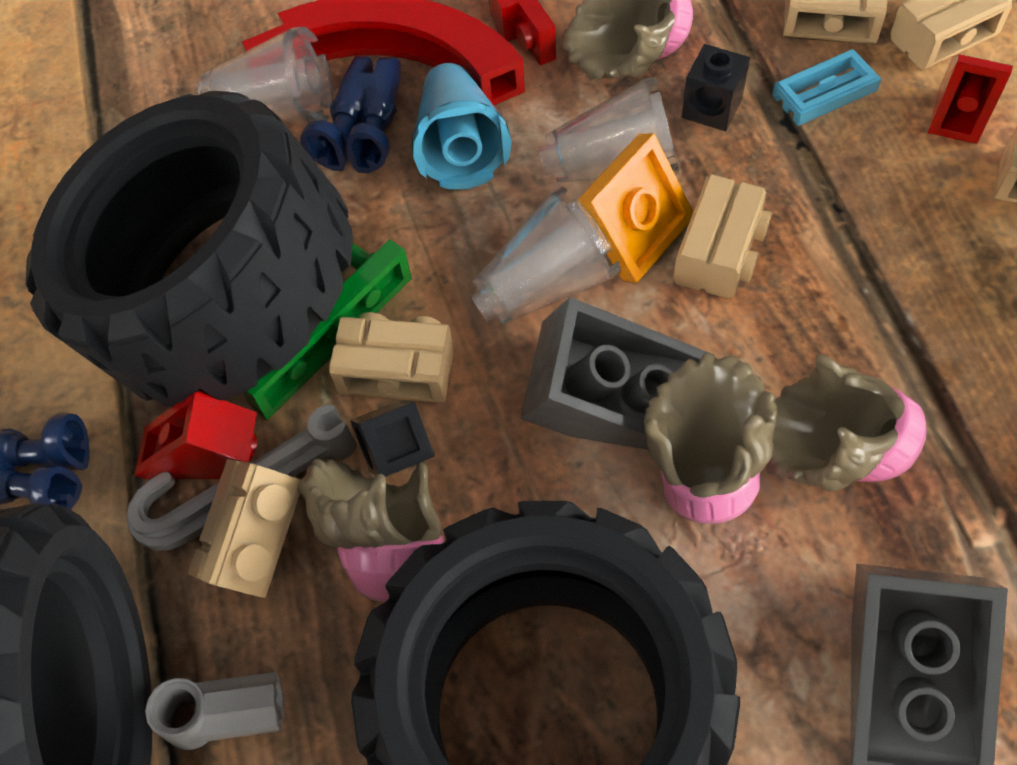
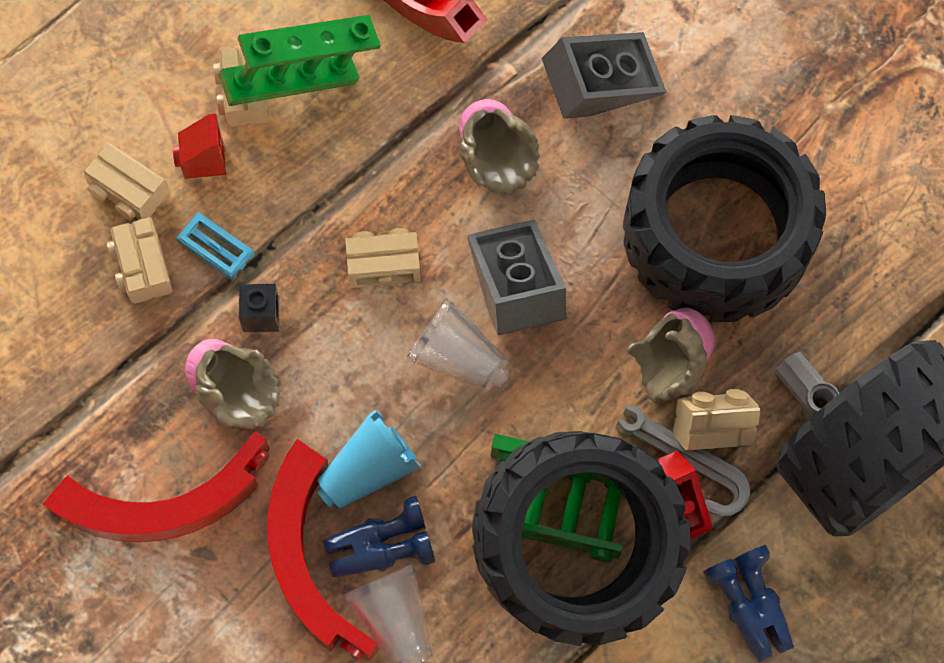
camera: 125 degrees left, 10 degrees up
tan brick [329,312,453,403] -> none
black brick [350,400,435,477] -> none
clear cone [539,76,680,182] -> none
light orange tile [576,133,693,283] -> none
dark tan hair [643,353,777,524] -> none

